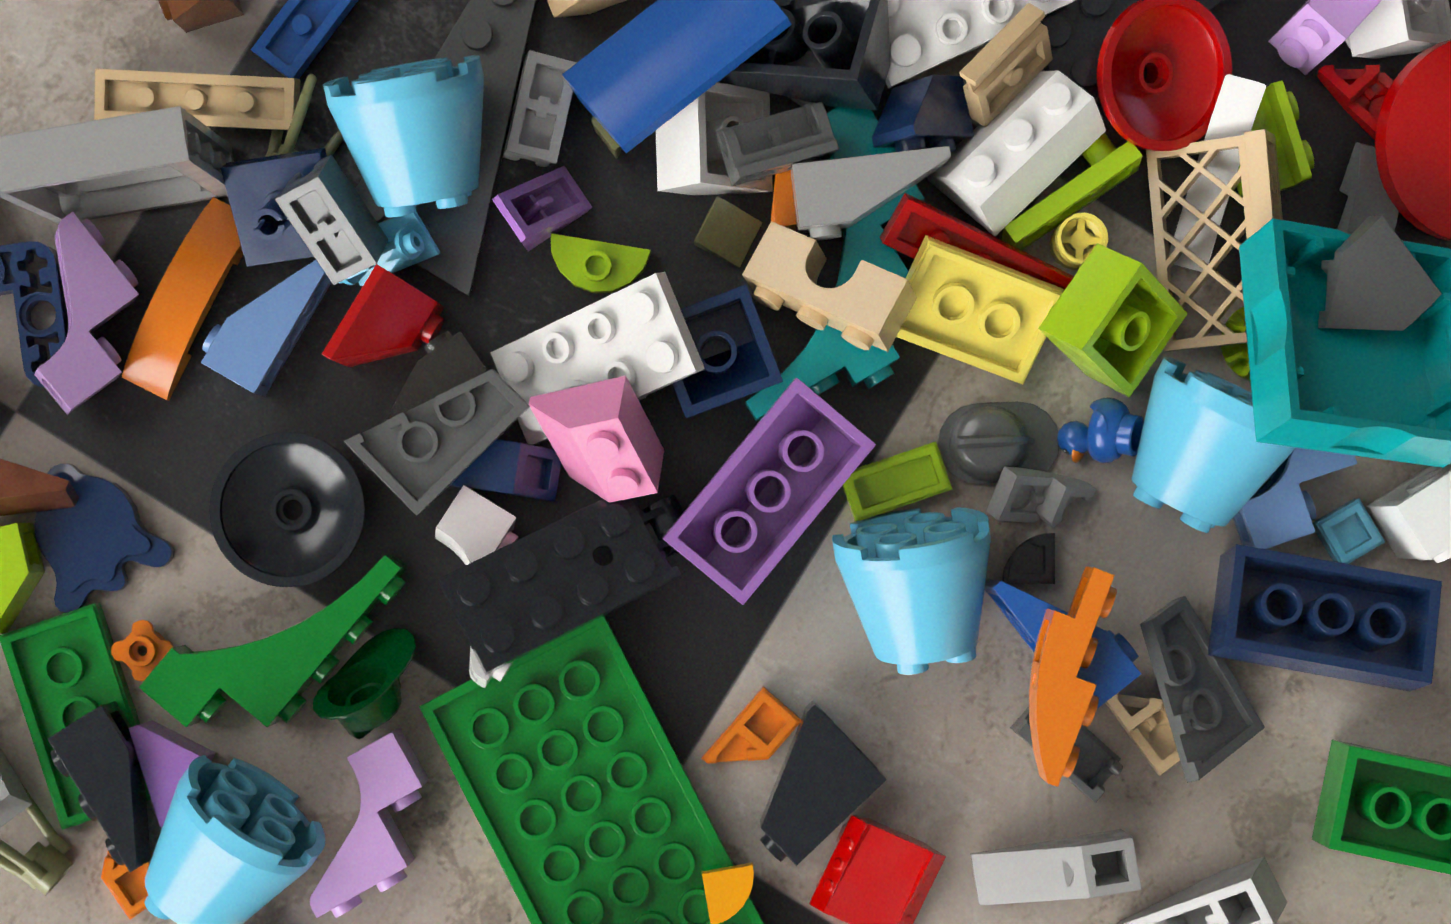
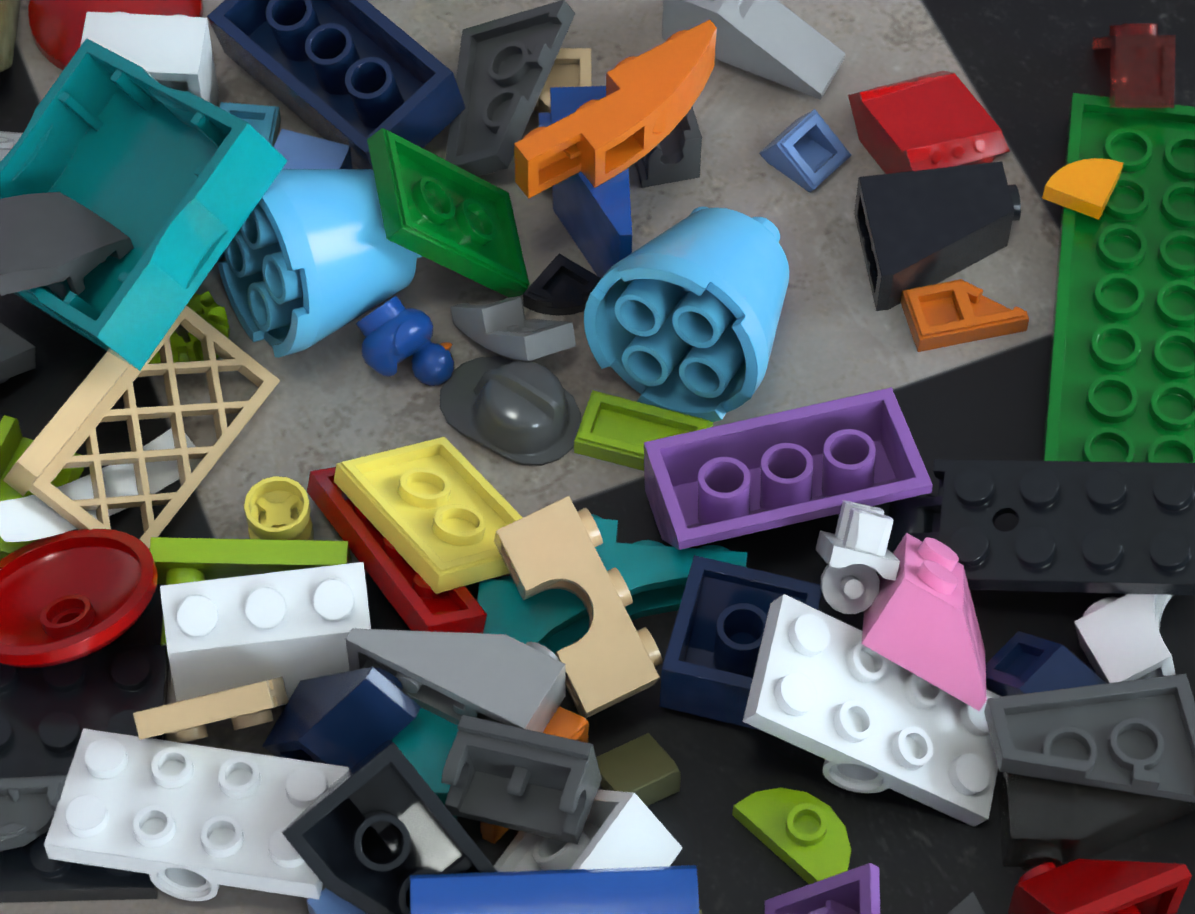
camera: 145 degrees left, 30 degrees down
lime brick [1038,243,1188,398] -> none
none -> green tile [367,128,530,298]
none -> medium blue slope [759,109,851,192]
none -> white hips [815,500,900,614]

